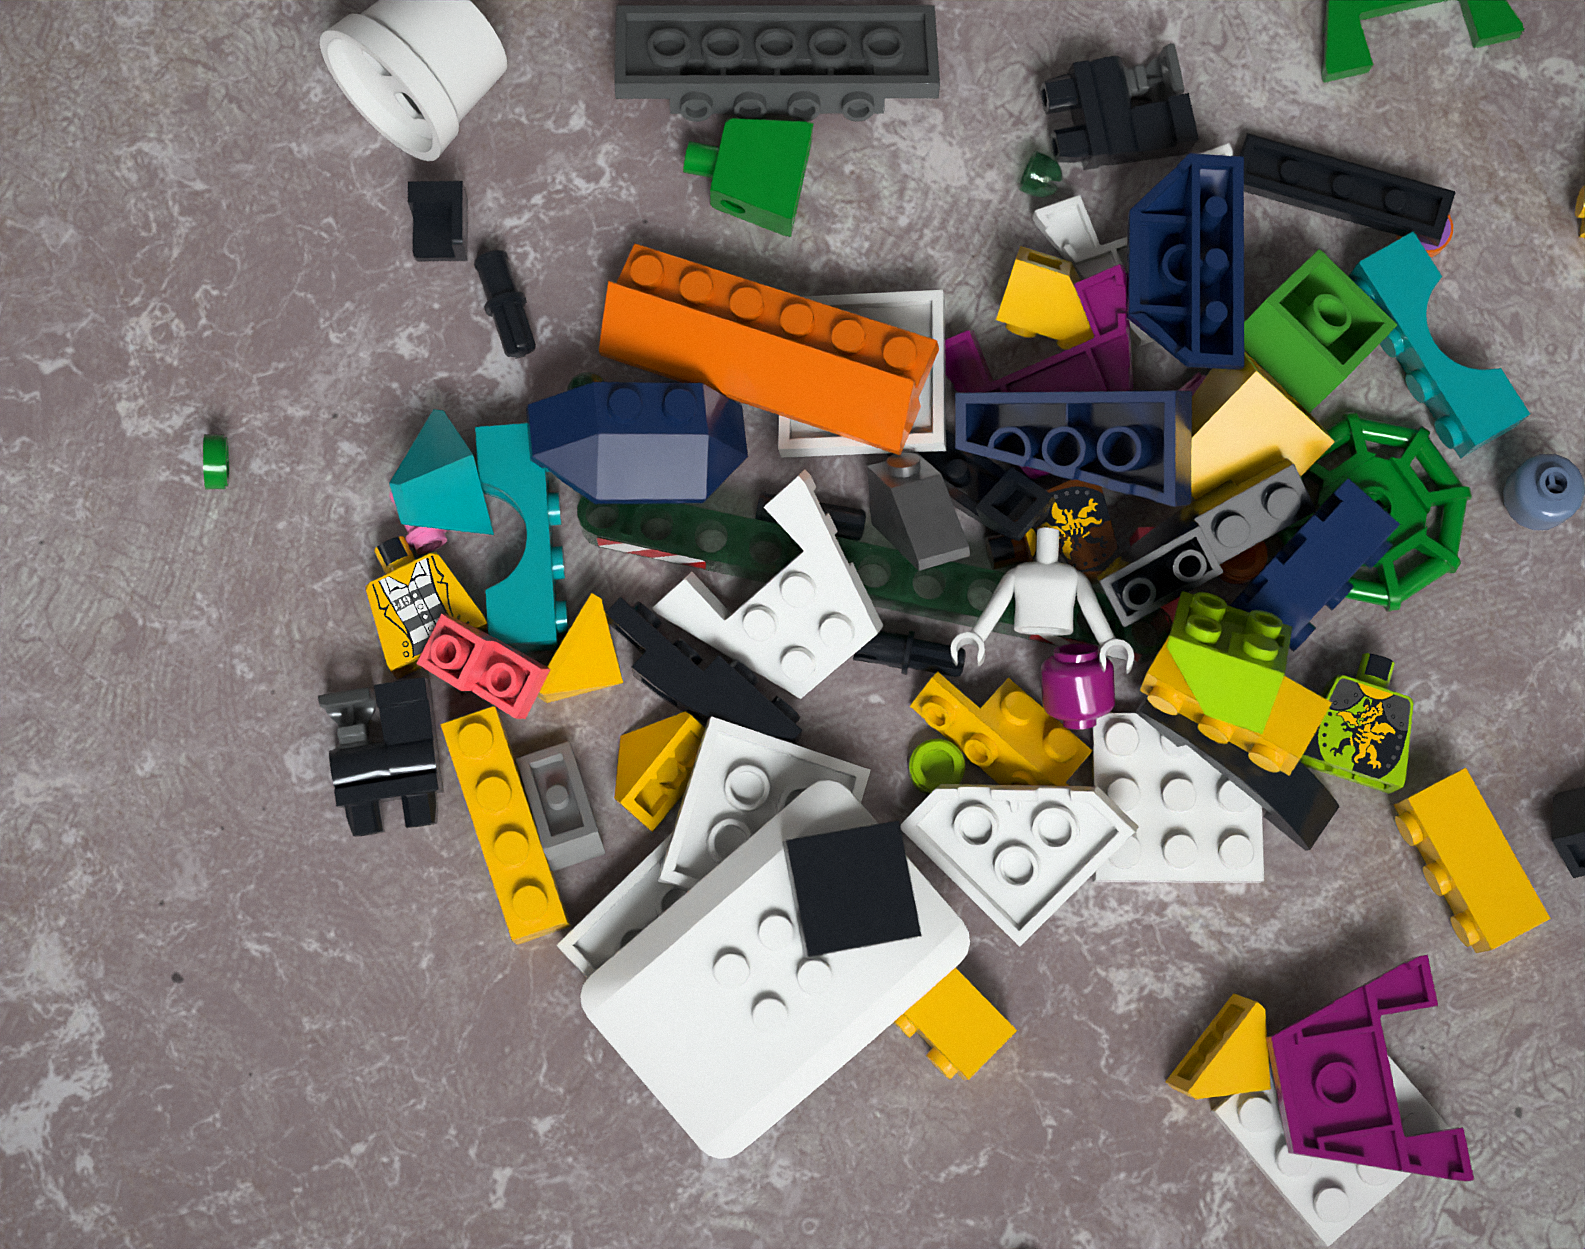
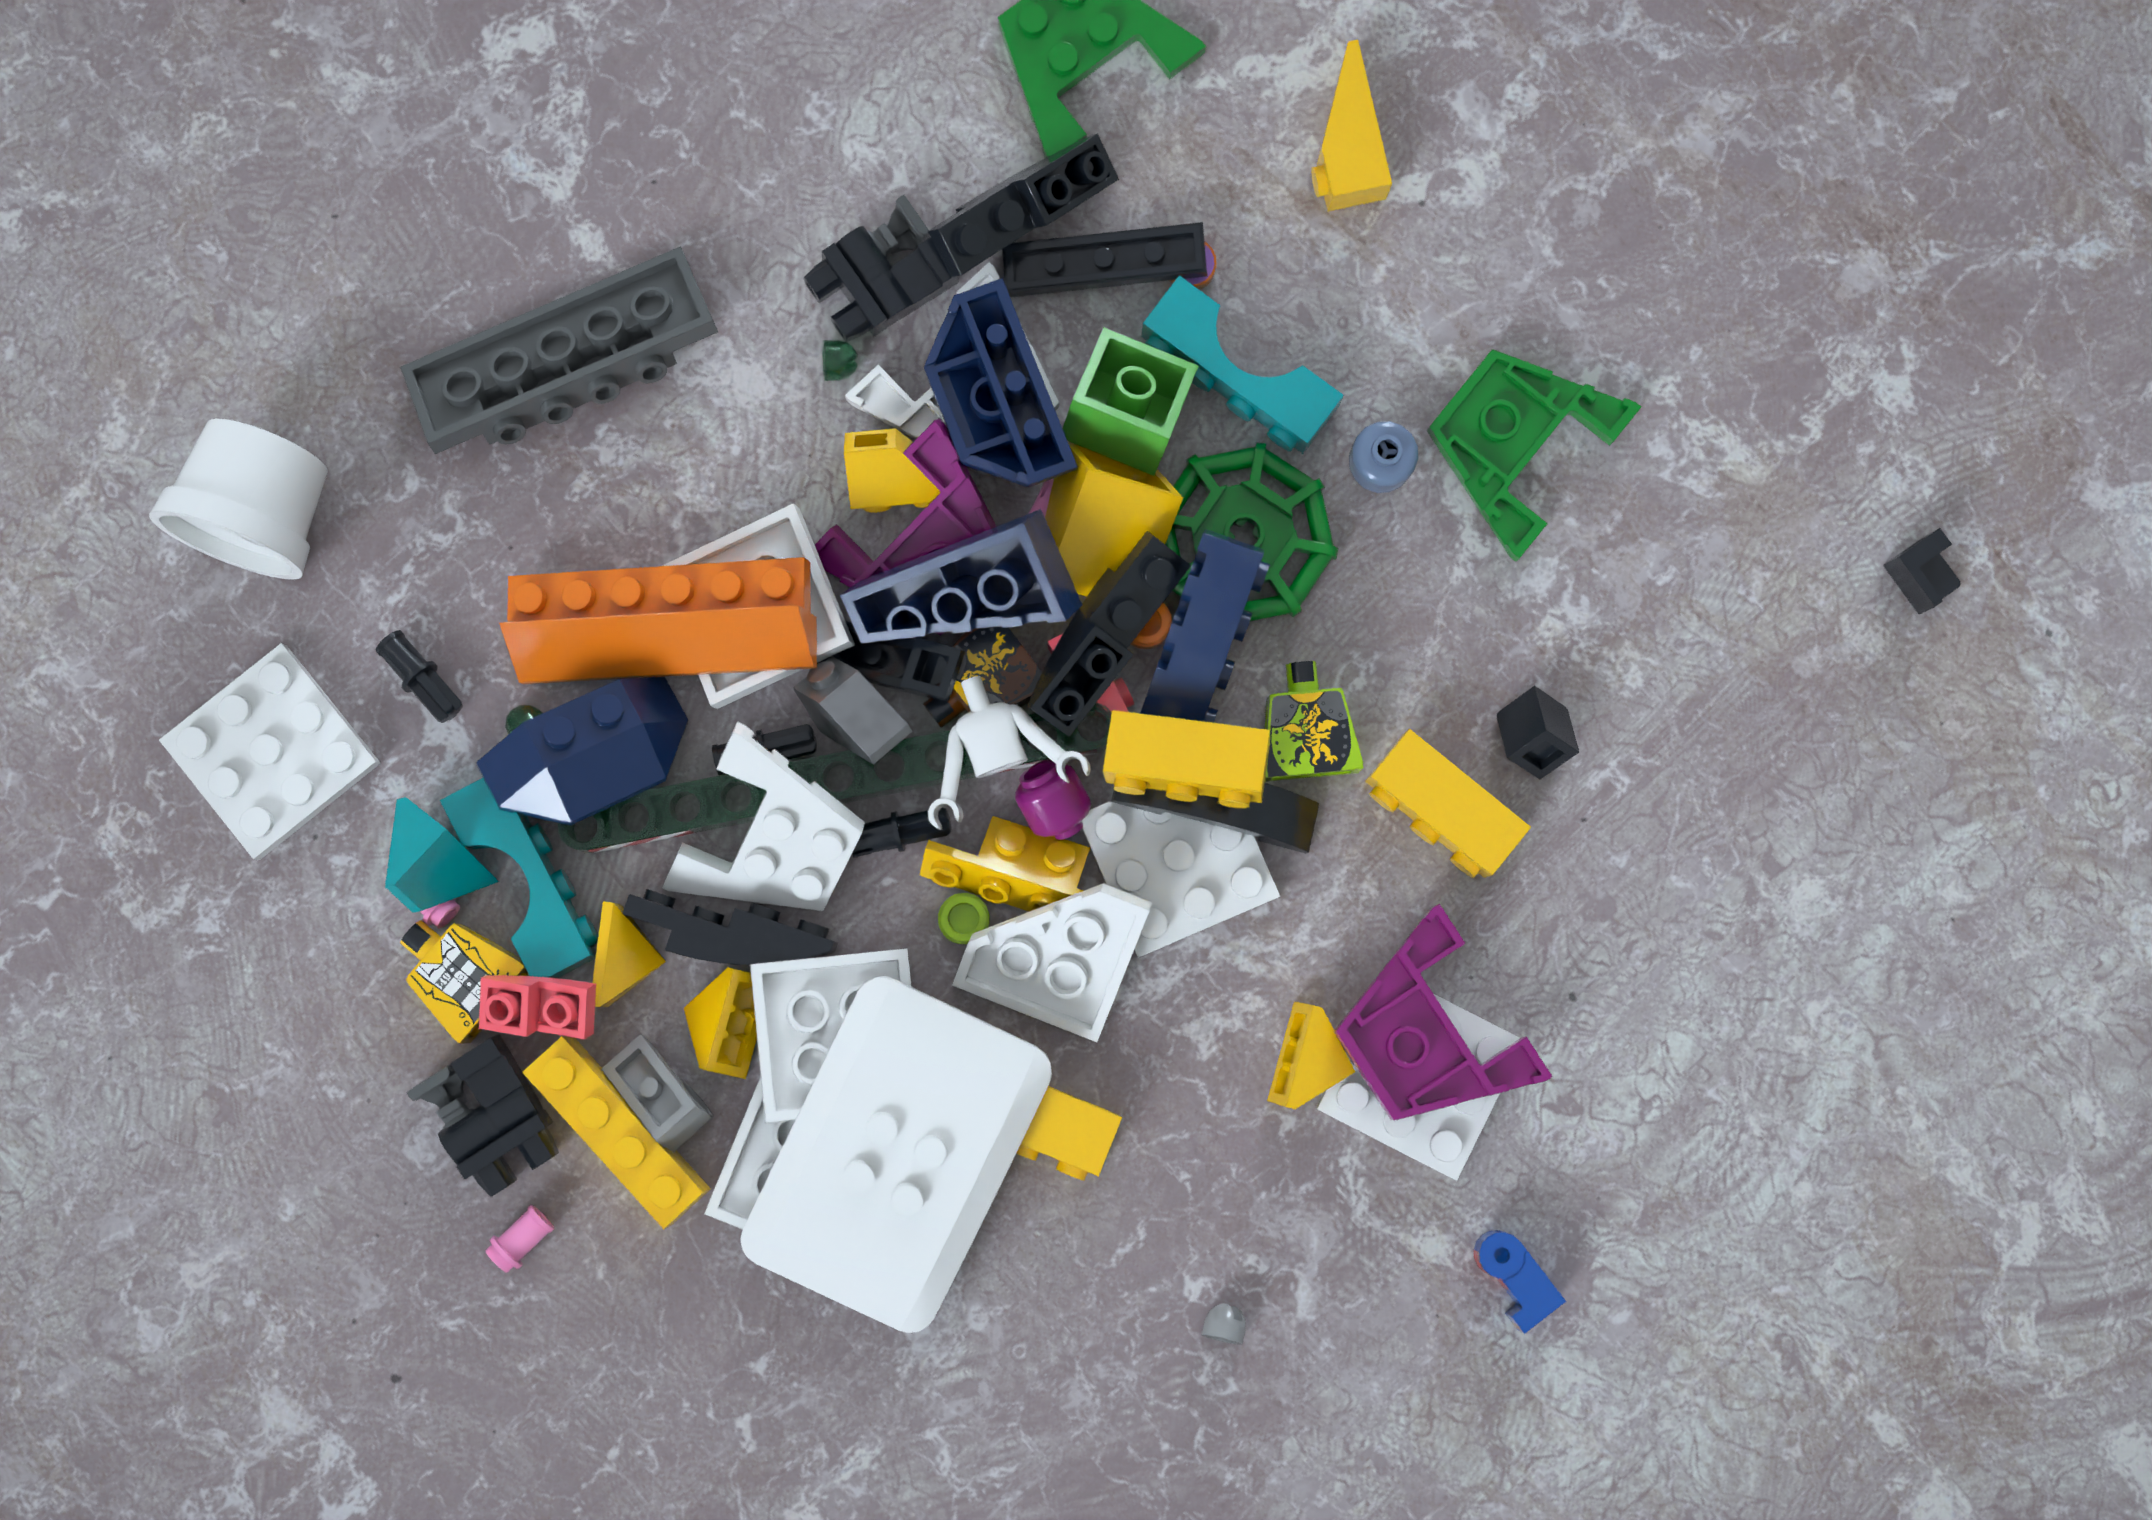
camera: 20 degrees left, 5 degrees up
green tile [203,434,229,490] -> none
black panel [408,181,468,262] -> none
green torso [683,118,814,237] -> none
black tile [782,820,922,958] -> none
lime slope [1167,591,1292,734] -> none
none -> white plate [159,643,381,860]
none -> bright pink pin [485,1205,555,1273]
none -> black slope [928,133,1119,277]

